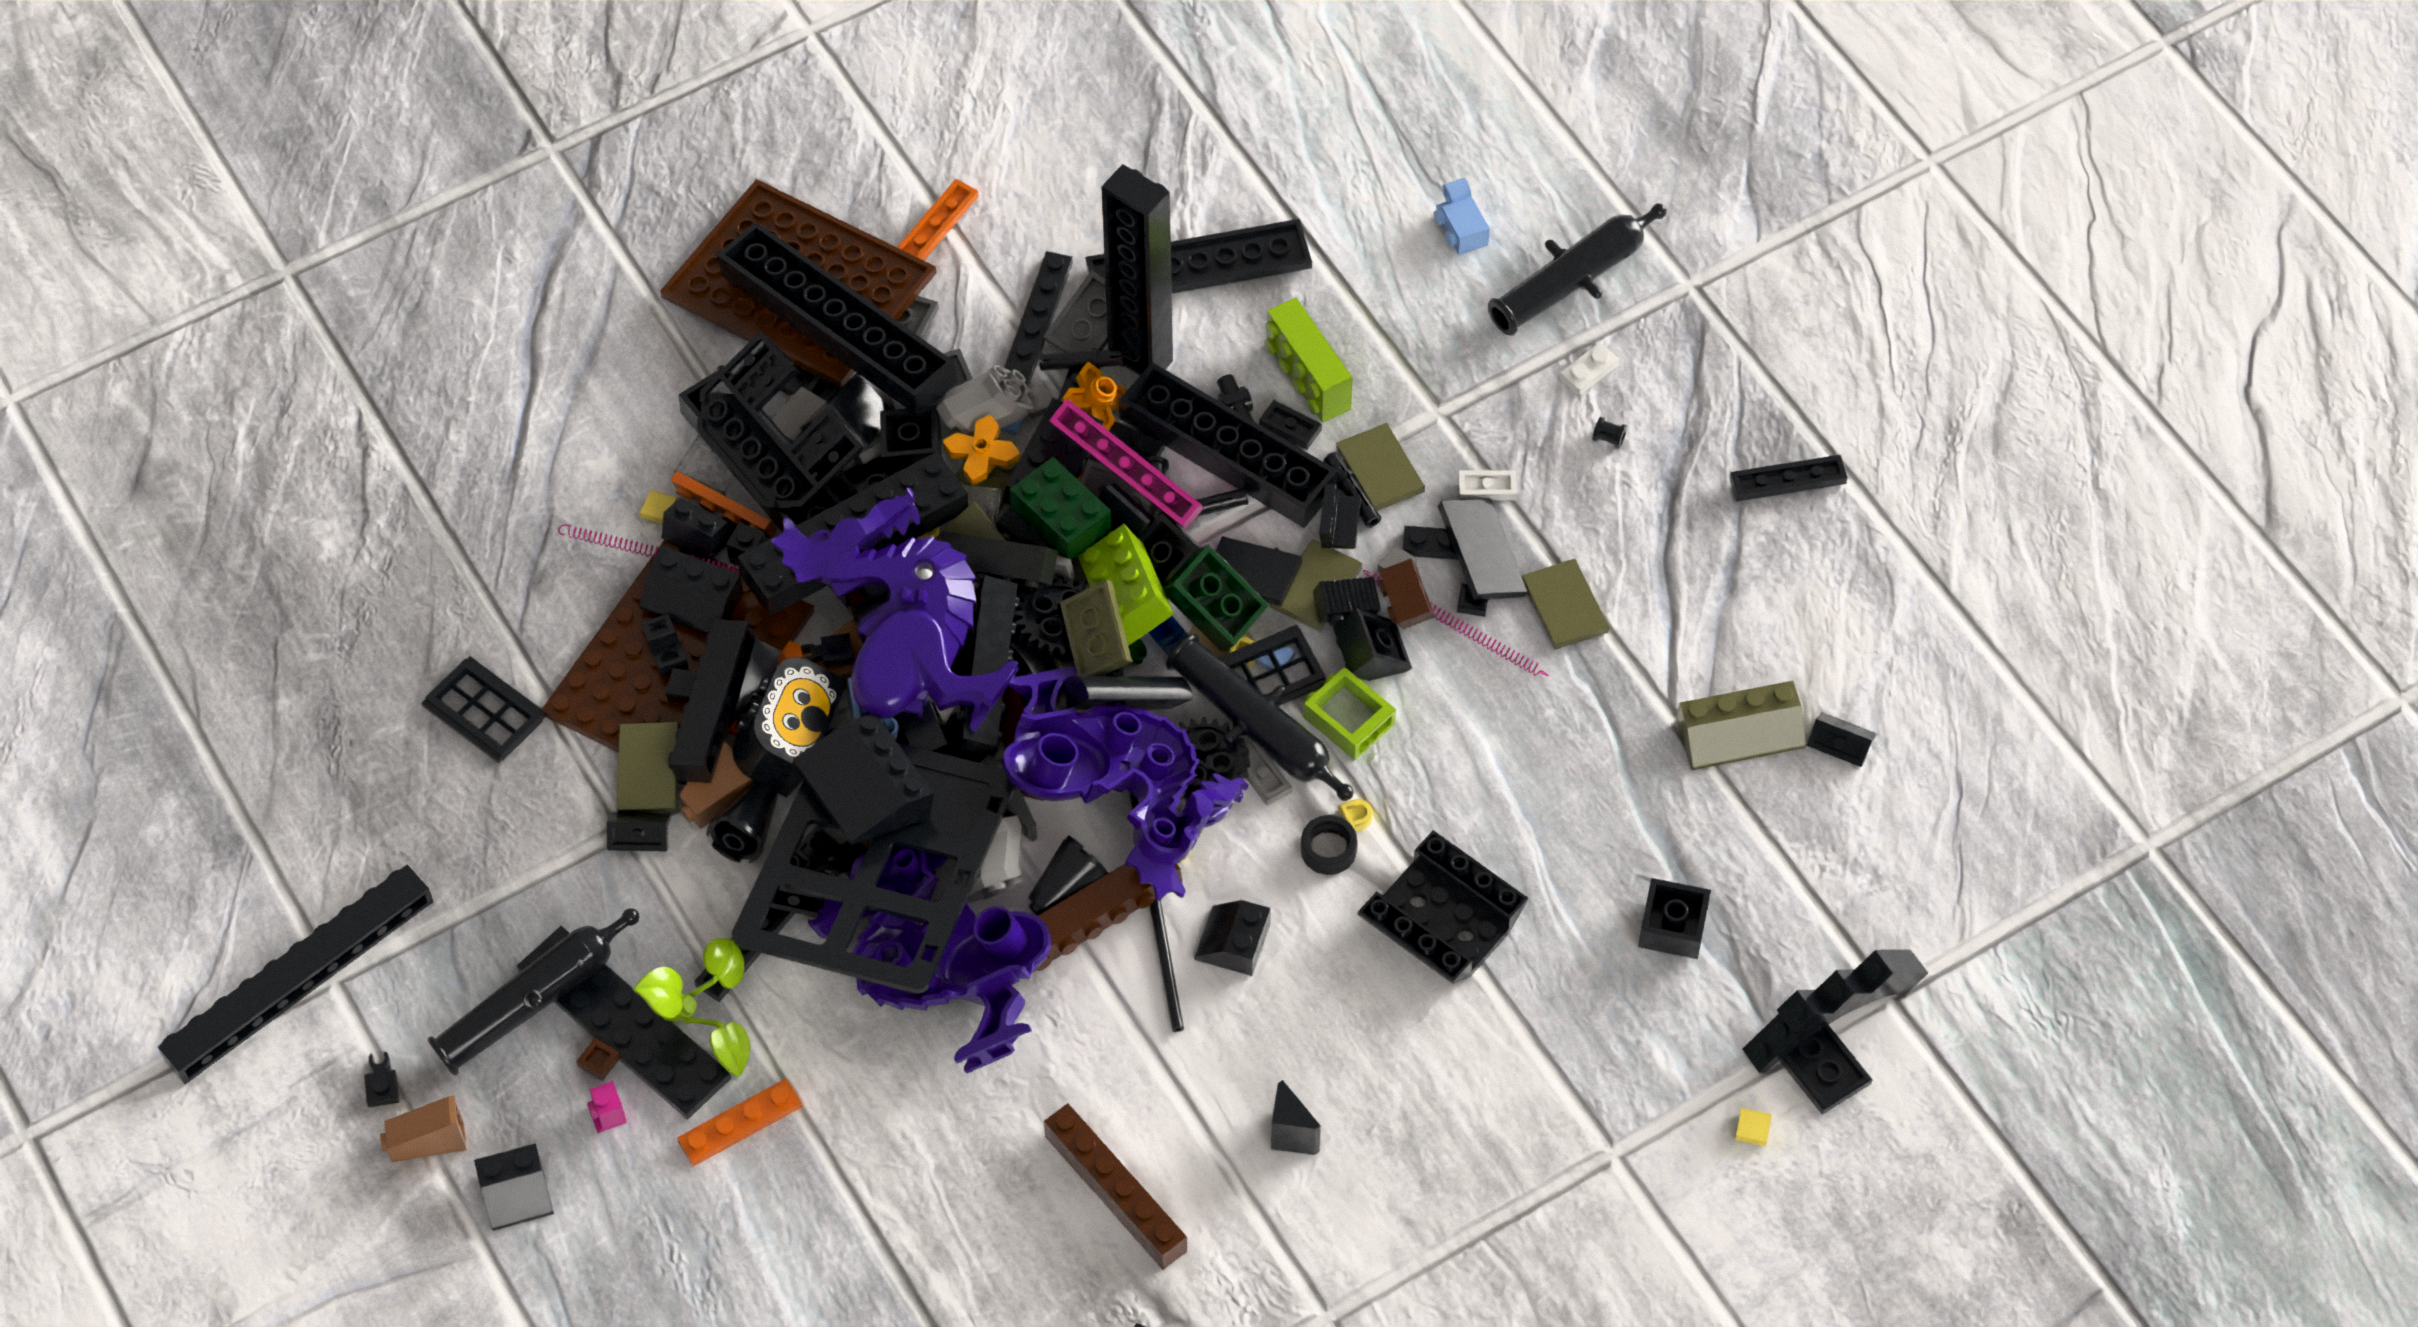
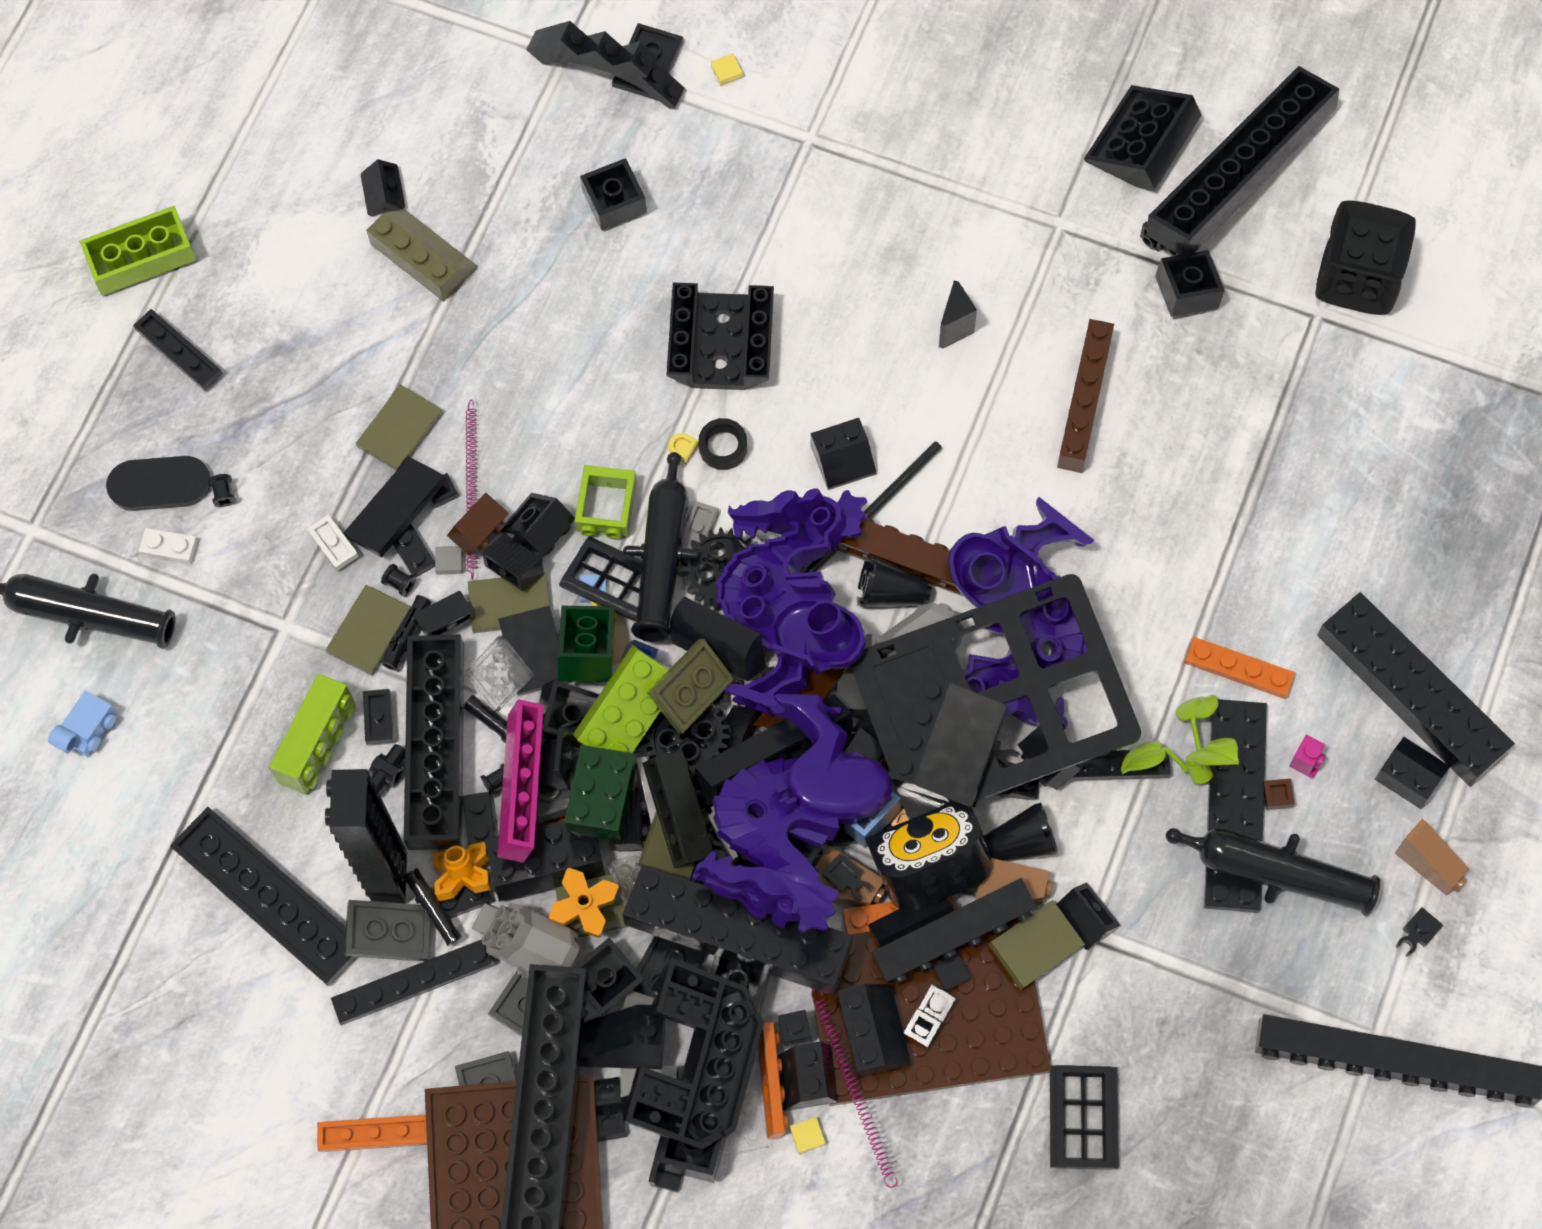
camera: 125 degrees left, 10 degrees up
none -> lime brick [79,205,197,296]
none -> black tile [106,456,211,511]
none -> black bush [381,564,416,597]
none -> clear tile [464,636,534,711]
none -> black brick [1317,592,1515,787]

